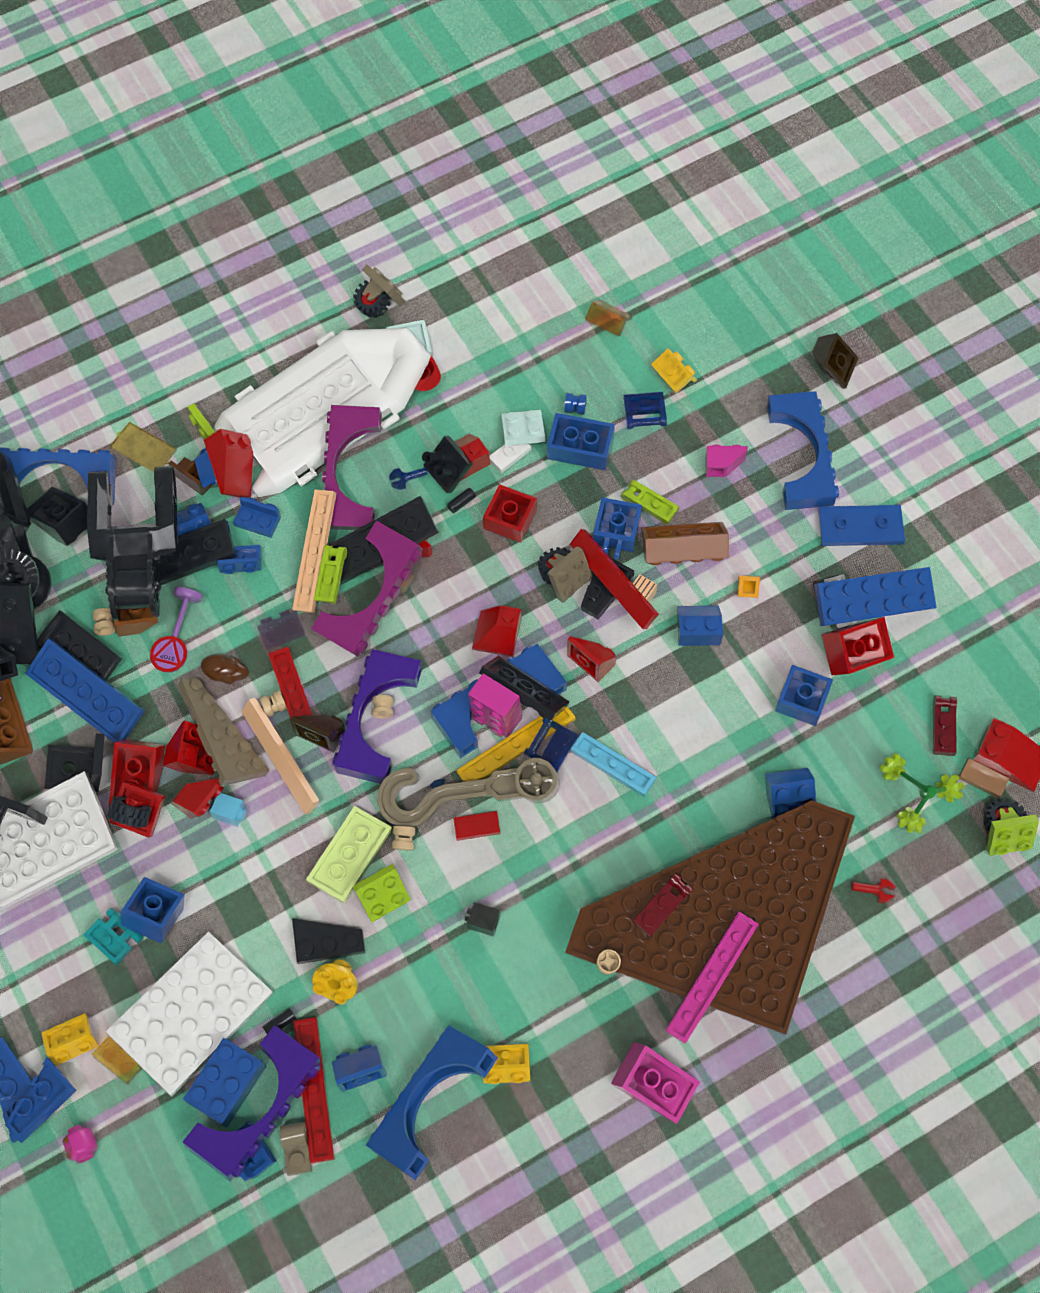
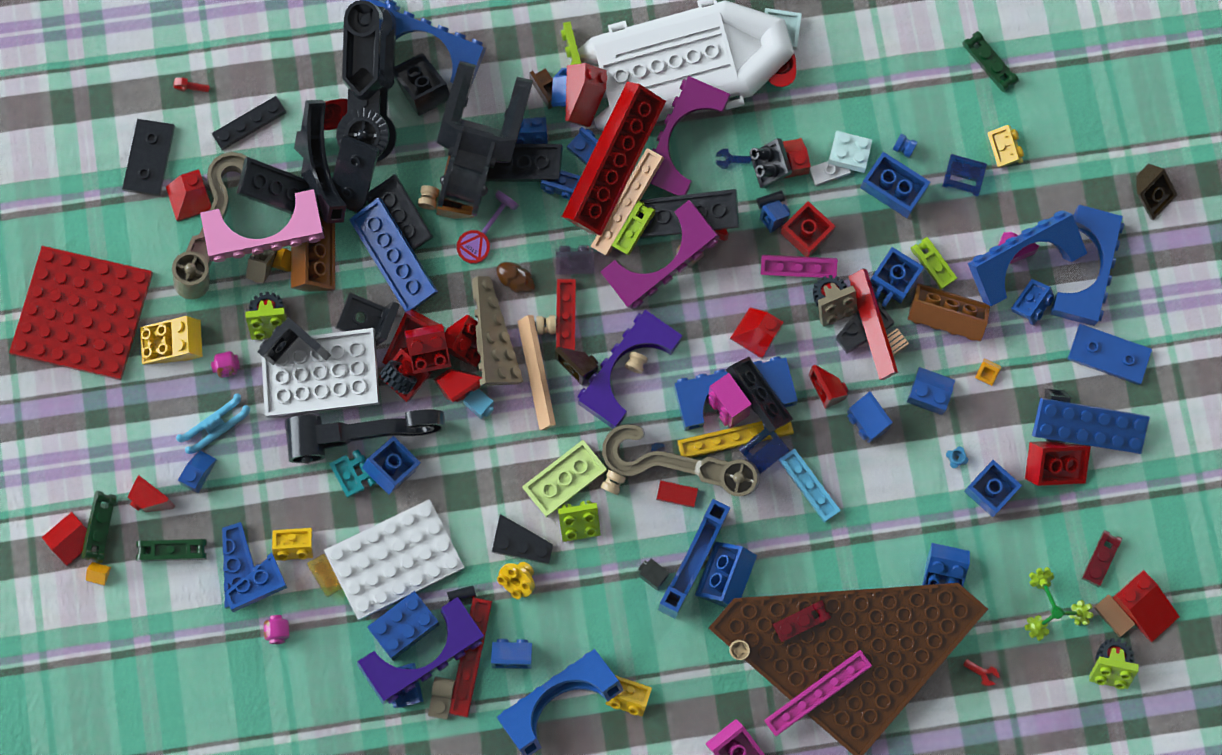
camera: 15 degrees right, 10 degrees up
clear yellow piece [110,422,177,473] -> none
clear orange panel [585,300,633,336] -> none
none -> black piece [285,409,446,464]
none -> red slope [404,323,451,374]
none -> red brick [561,81,666,236]
none -> blue arch [658,499,730,619]
none -> blue slope [695,541,757,607]
none -> blue slope [759,200,790,233]
none -> dark pink plate [760,255,838,278]
none -> blue slope [847,391,893,443]
none -> dark azure plate [946,446,968,468]
none -> dark green plate [962,31,1019,92]
none -> blue arch [967,211,1088,307]
none -> blue bracket [1011,279,1054,325]

